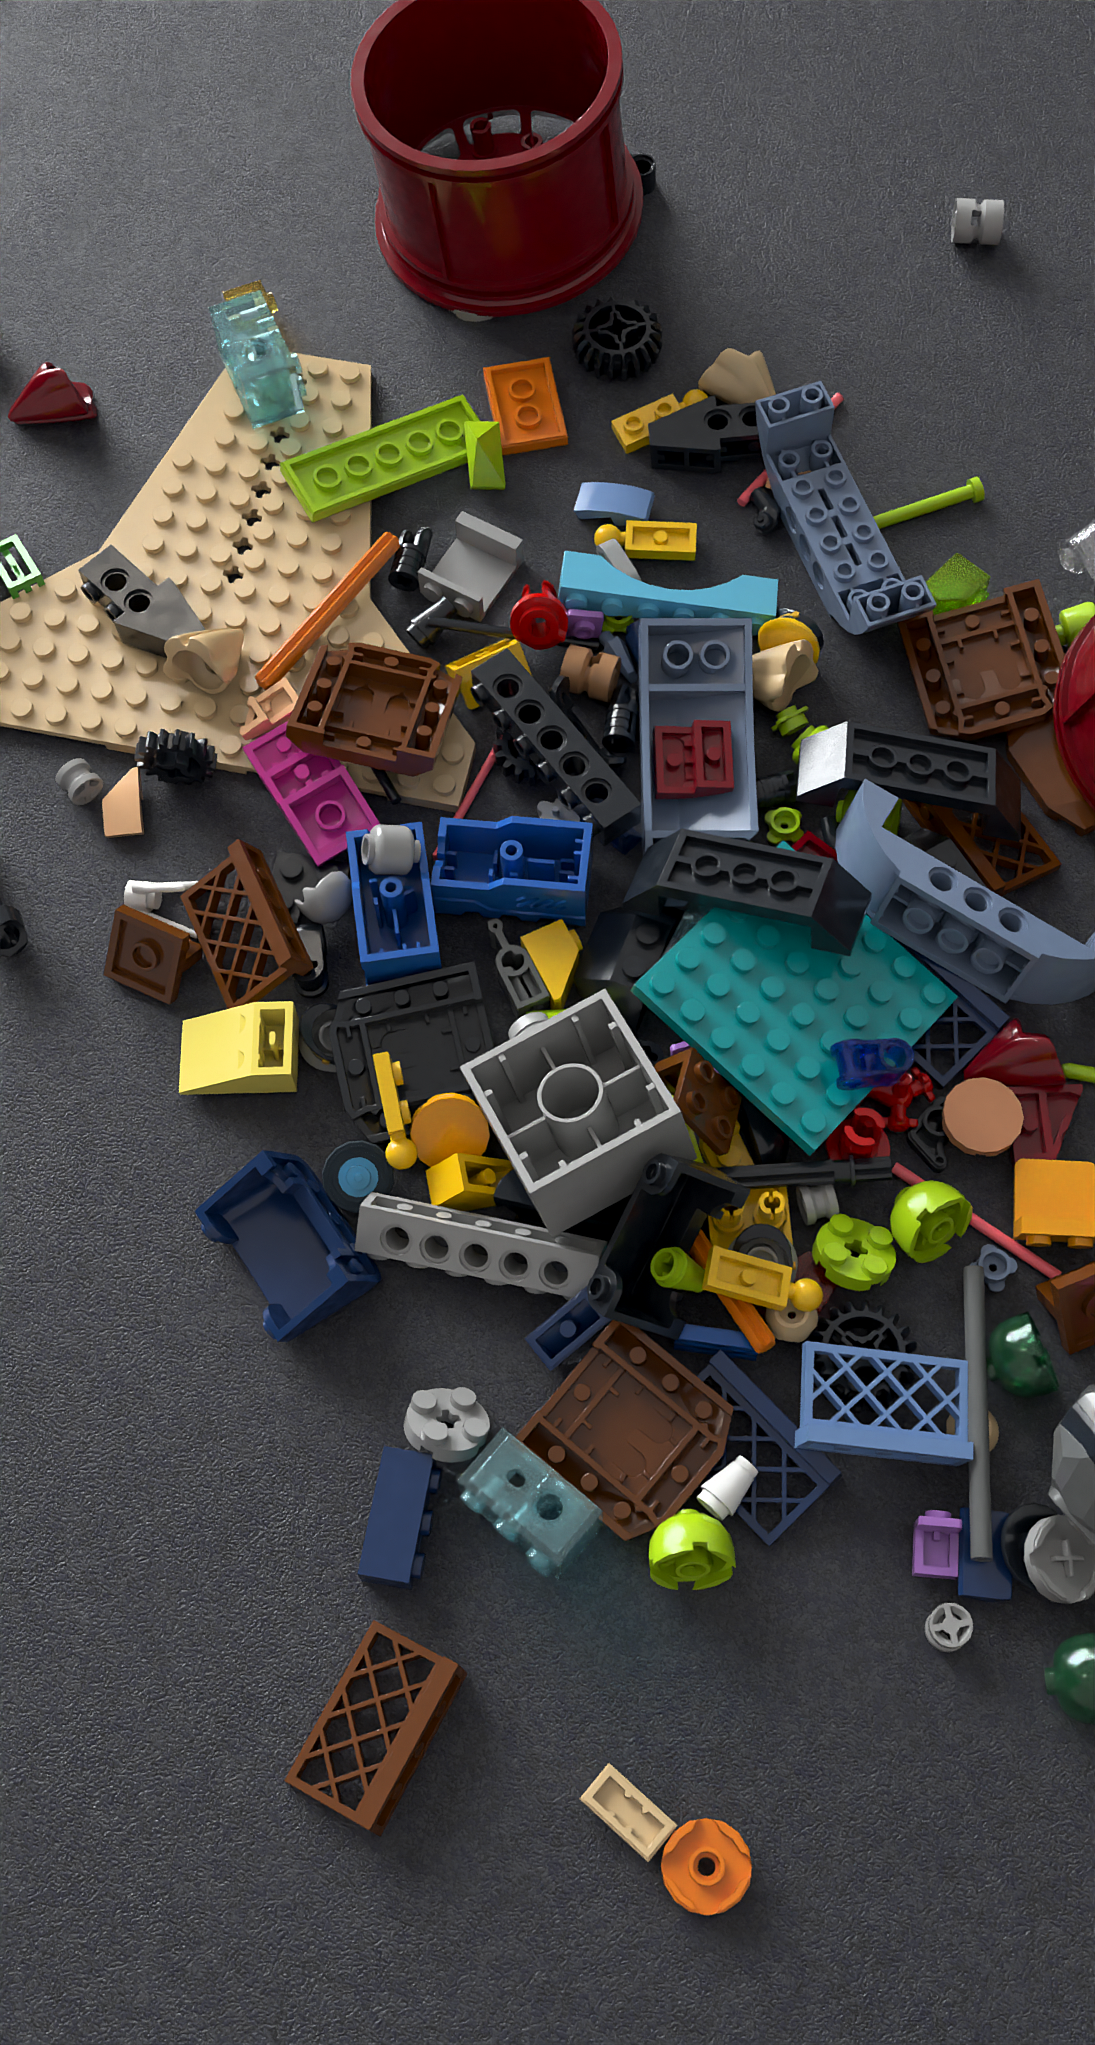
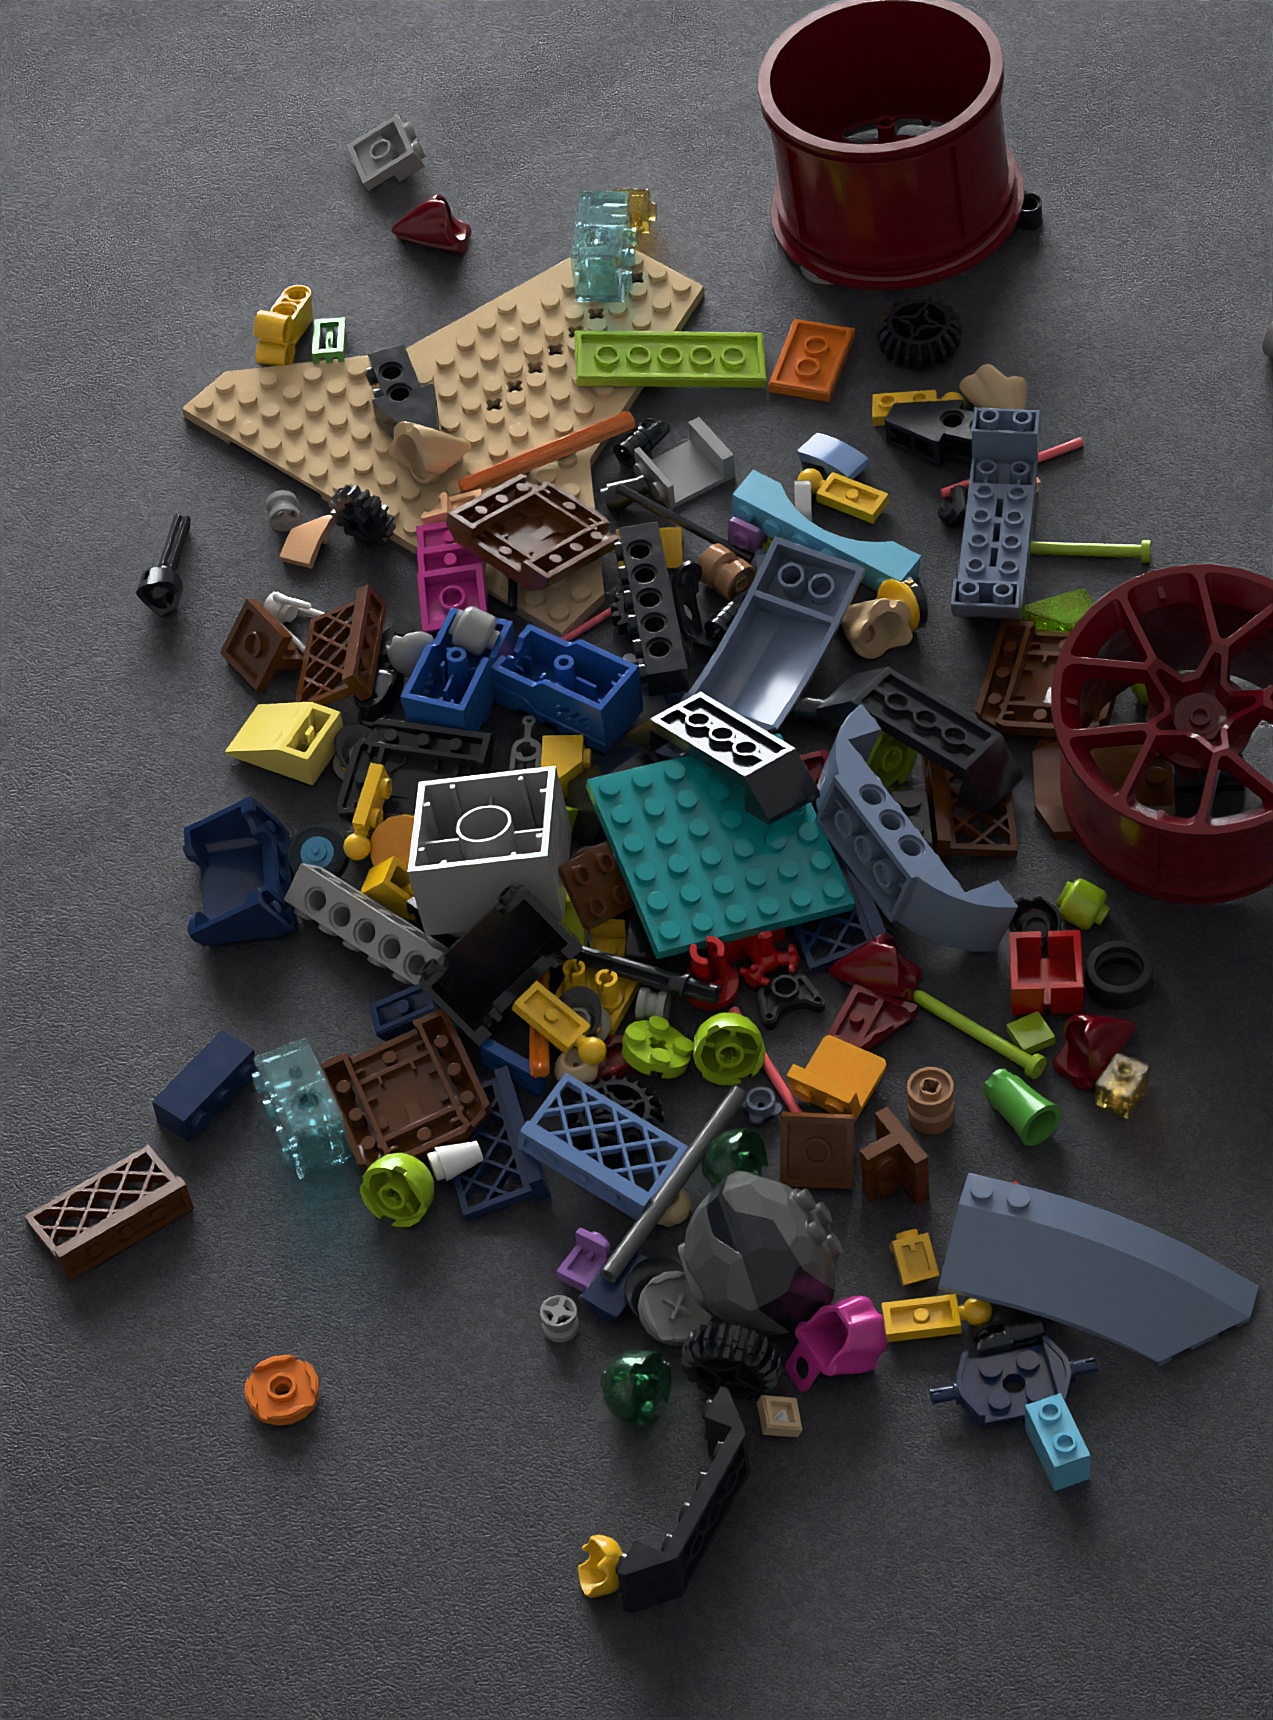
camera: 30 degrees right, 15 degrees down
light grey plate [404,1387,490,1462] -> none
lime slope [464,421,506,490] -> none
red piece [510,580,568,650] -> none
tan plate [579,1763,678,1862] -> none
lime cone [651,1247,705,1293] -> none
dark red slope [652,720,734,799] -> none
lime plate [764,807,804,845] -> none
lime plate [771,705,809,737] -> none
clear blue piece [830,1038,914,1090] -> none
nougat tile [942,1077,1024,1157] -> none

